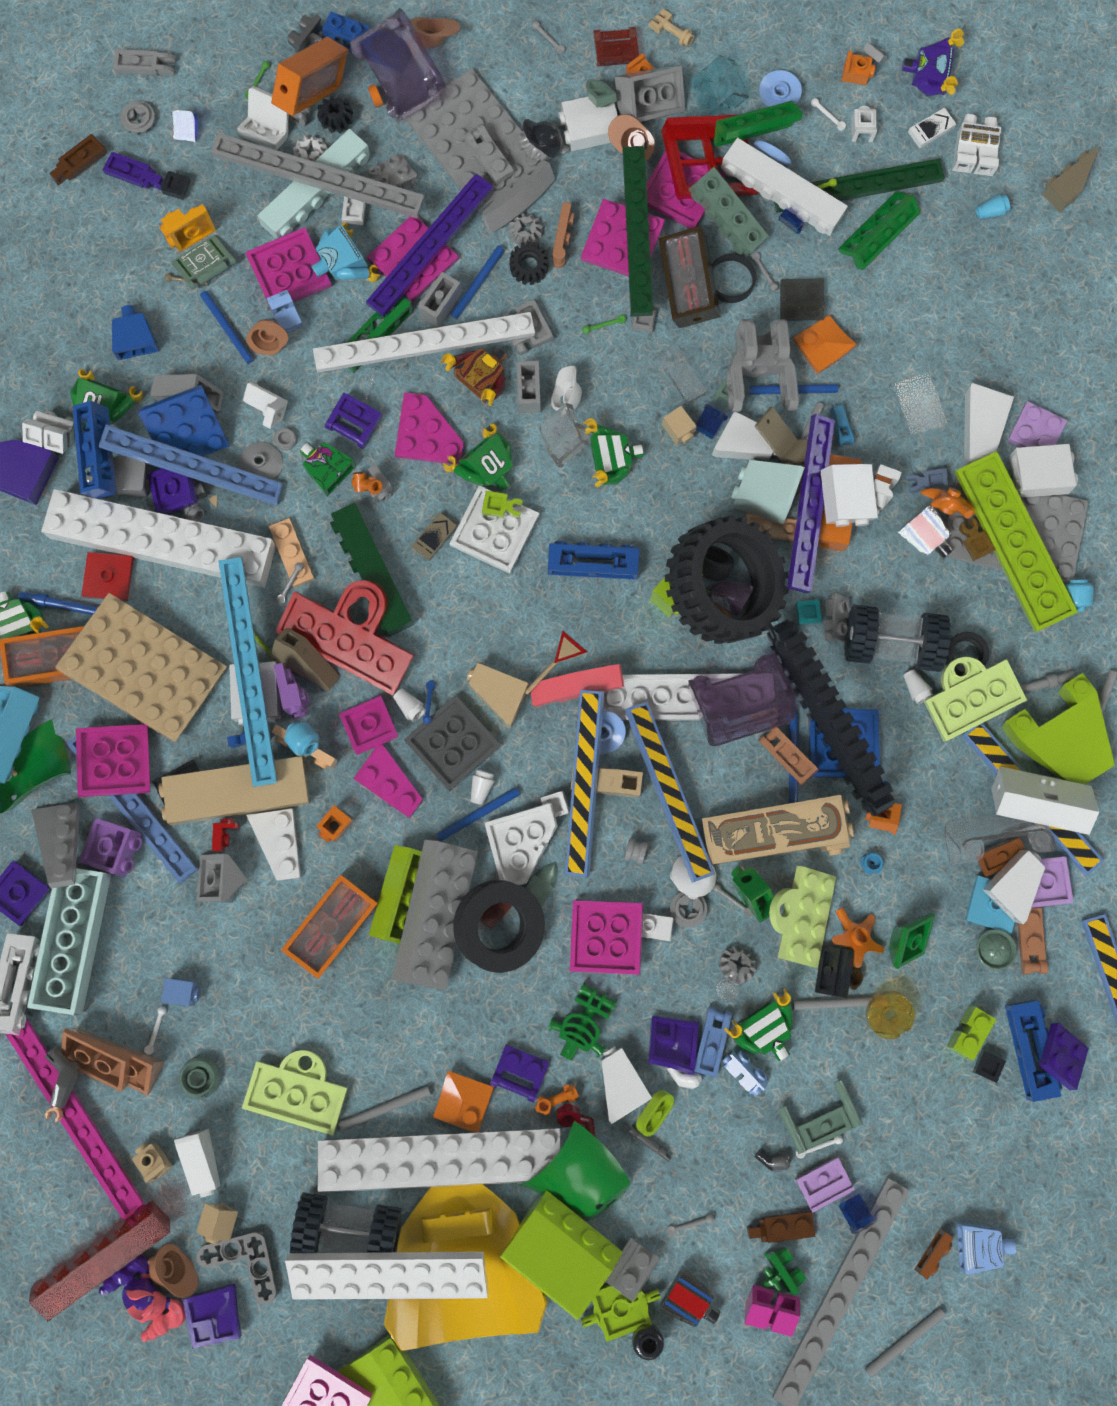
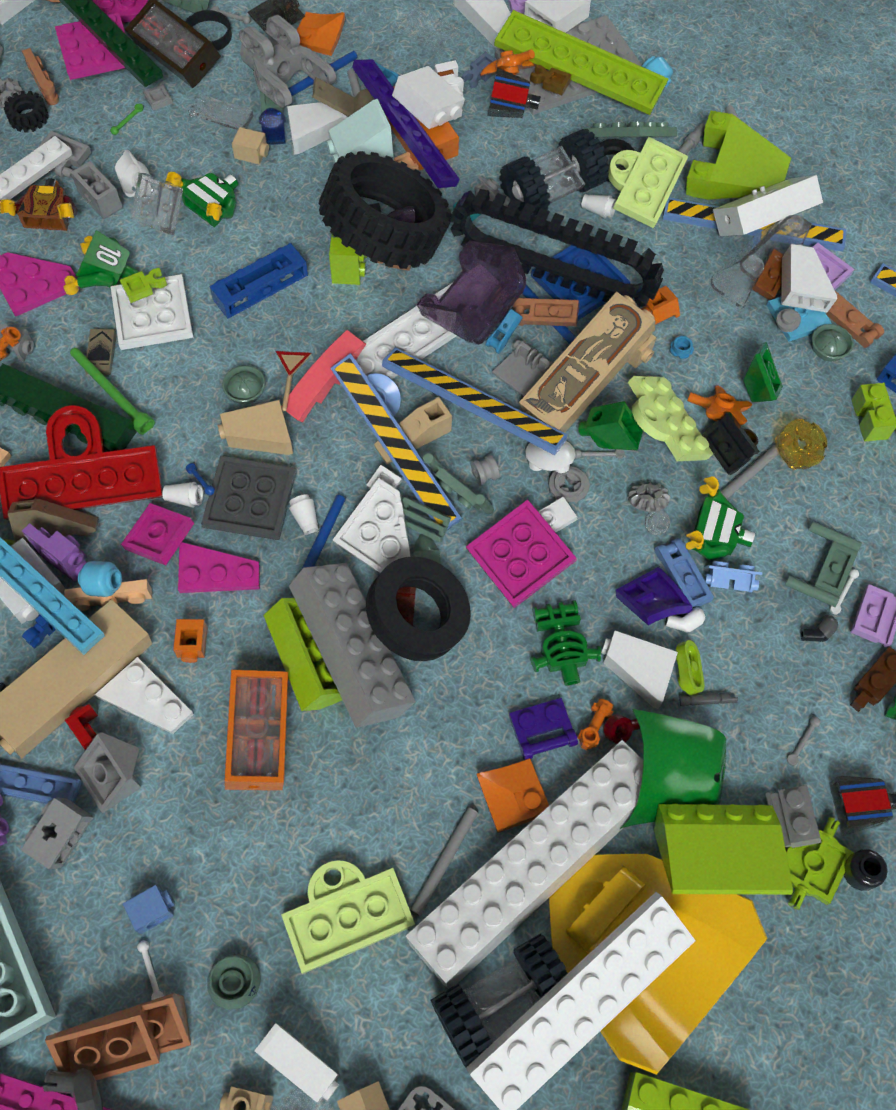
camera: 40 degrees left, 15 degrees down
none -> light grey brick [21,798,94,869]
none -> bright green piece [70,347,155,435]
none -> sand green hat [222,366,265,404]
none -> sand green tile [402,497,451,542]
none -> sand green plate [423,453,494,514]
none -> dark azure bar [486,308,523,354]
none -> light grey hinge [492,340,554,397]
none -> sand green plate [584,122,677,138]
none -> light grey plate [776,309,801,332]

